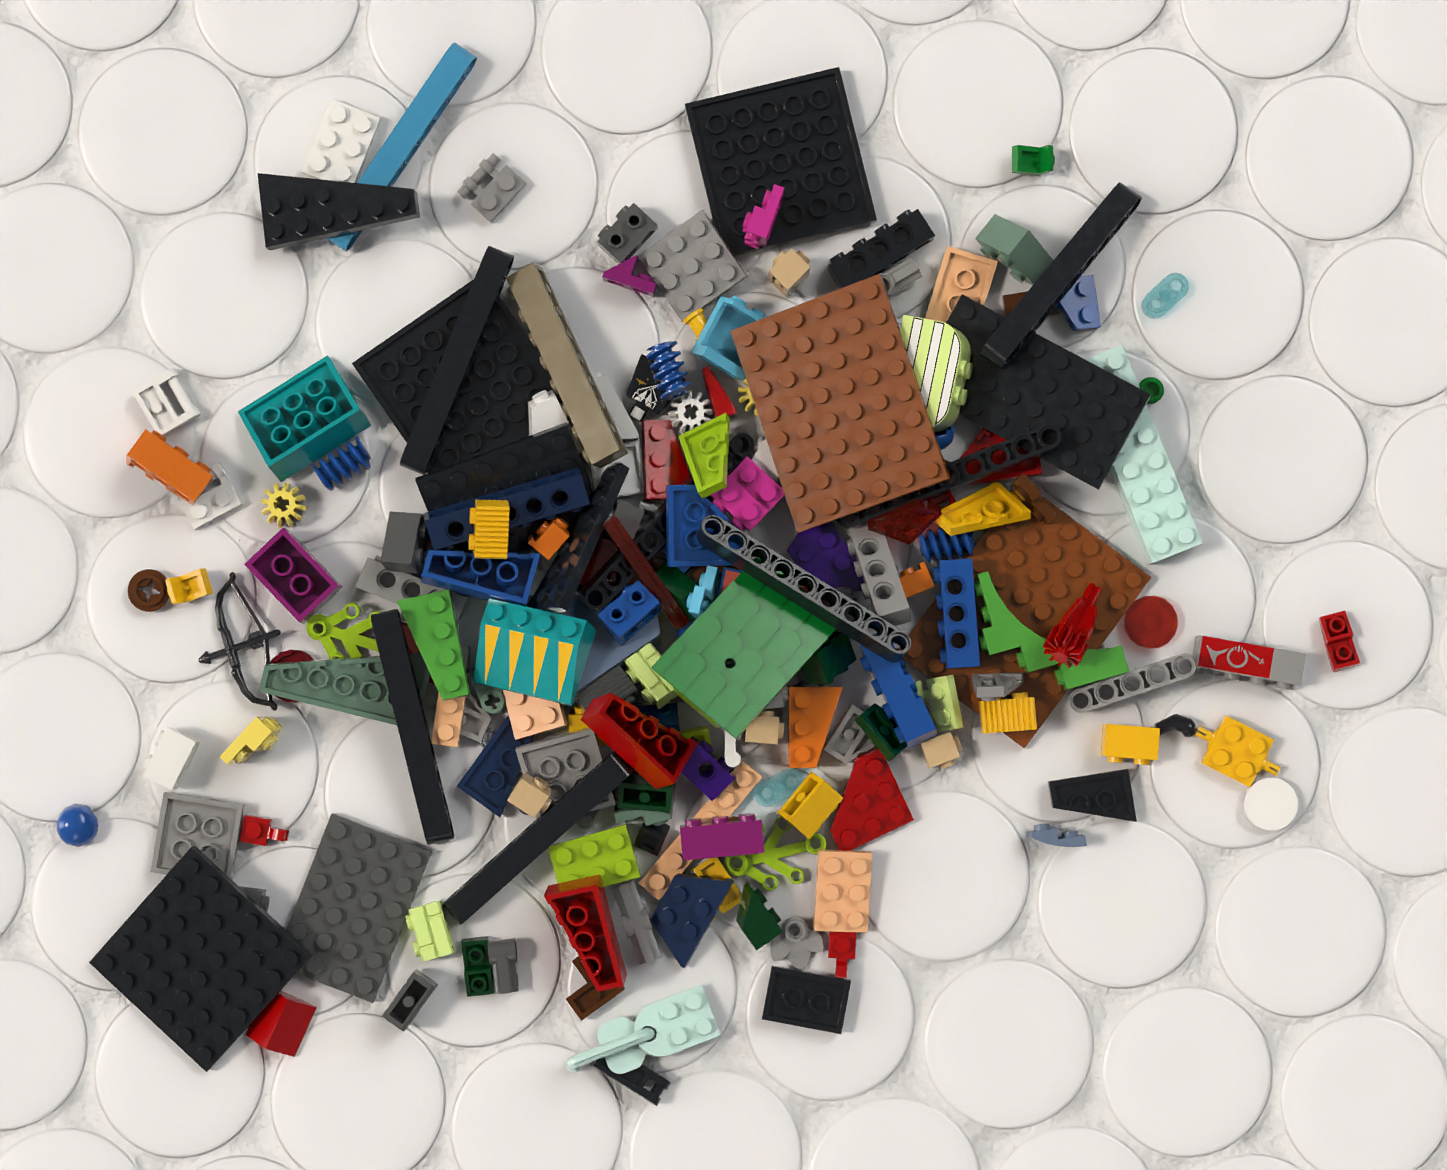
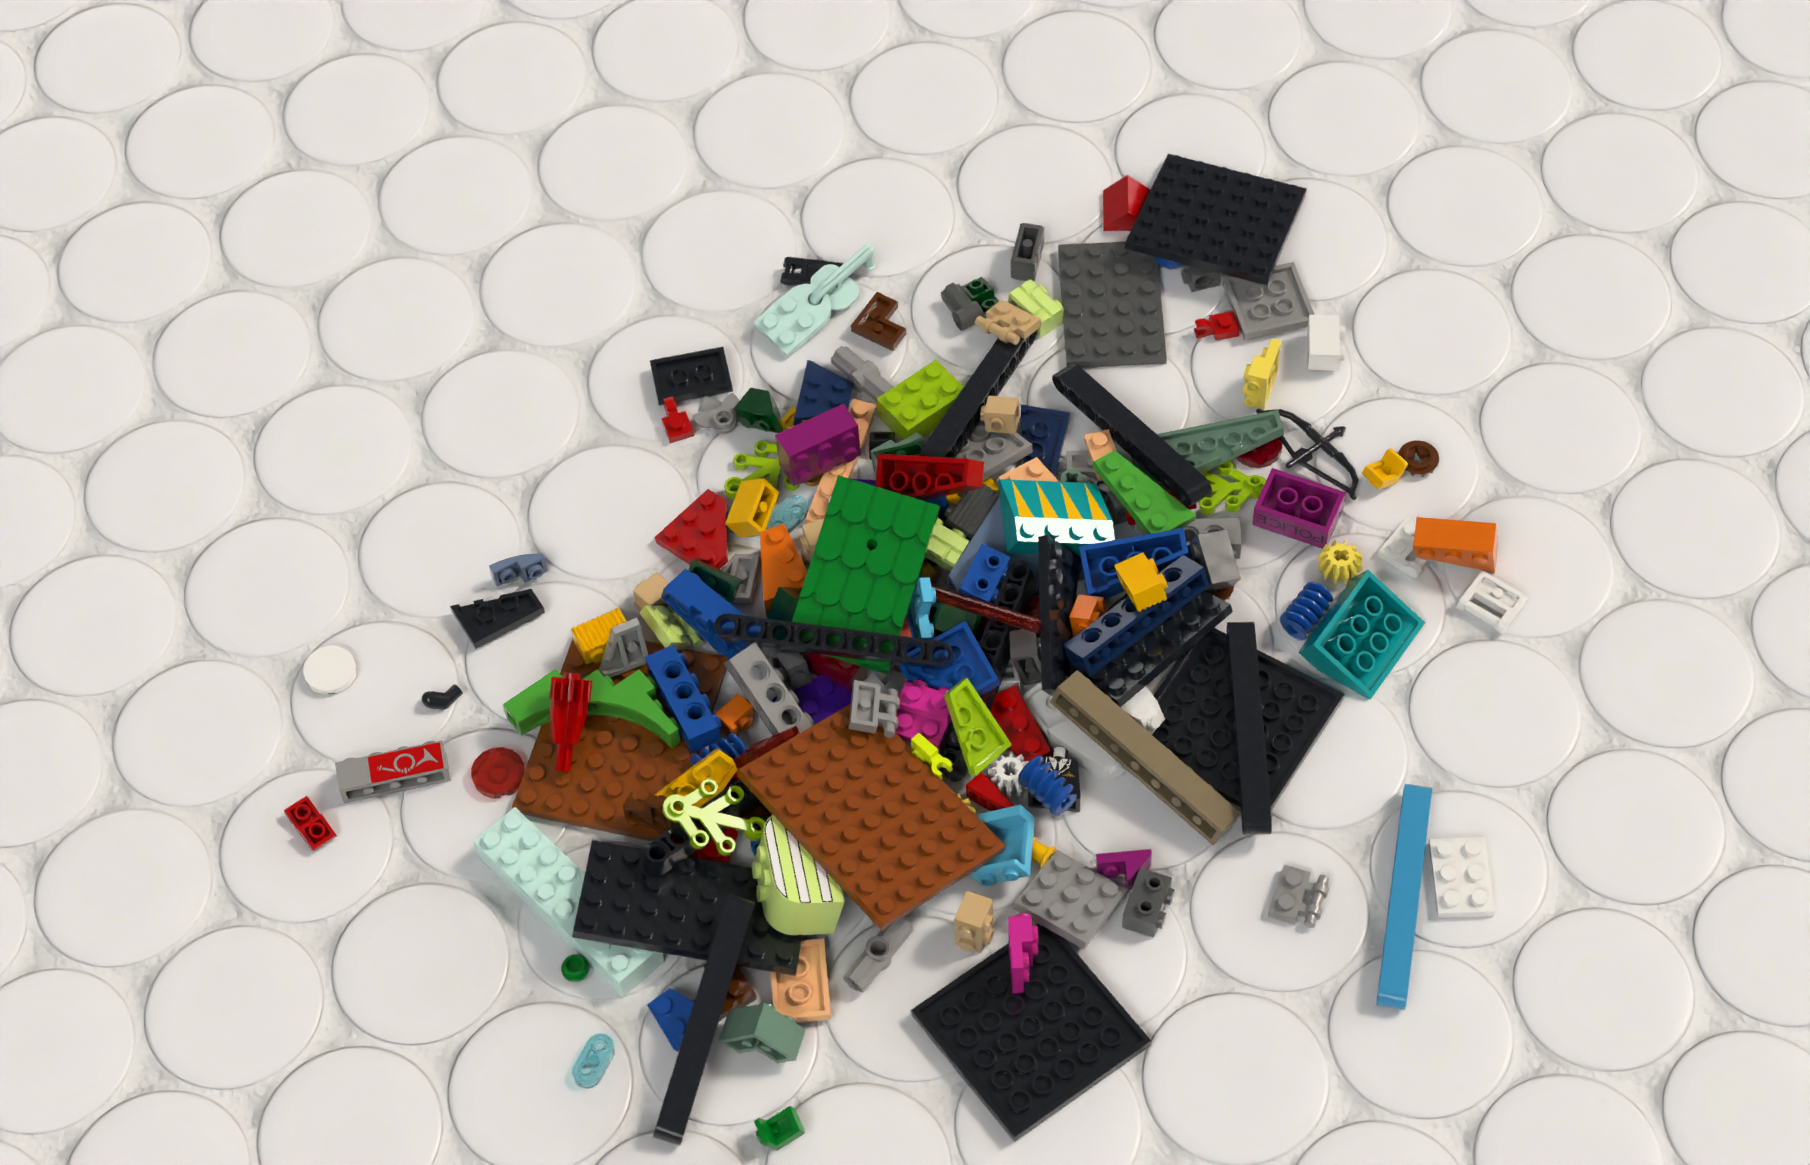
camera: 160 degrees right, 30 degrees down
blue hair [57,803,98,847] -> none
black wing [257,173,420,251] -> none
red wedge [544,874,627,992] -> none
light nougat plate [813,849,872,933] -> none
black brick [827,209,935,289] -> none
light grey beam [1068,653,1197,713] -> none
yellow brick [1100,724,1160,765] -> none
yellow plate [1194,715,1281,787] -> none
none -> plant [662,779,766,856]
none -> light grey plate [848,680,900,738]
none -> neon yellow plate [911,733,952,780]
none -> tan plate [975,300,1041,345]

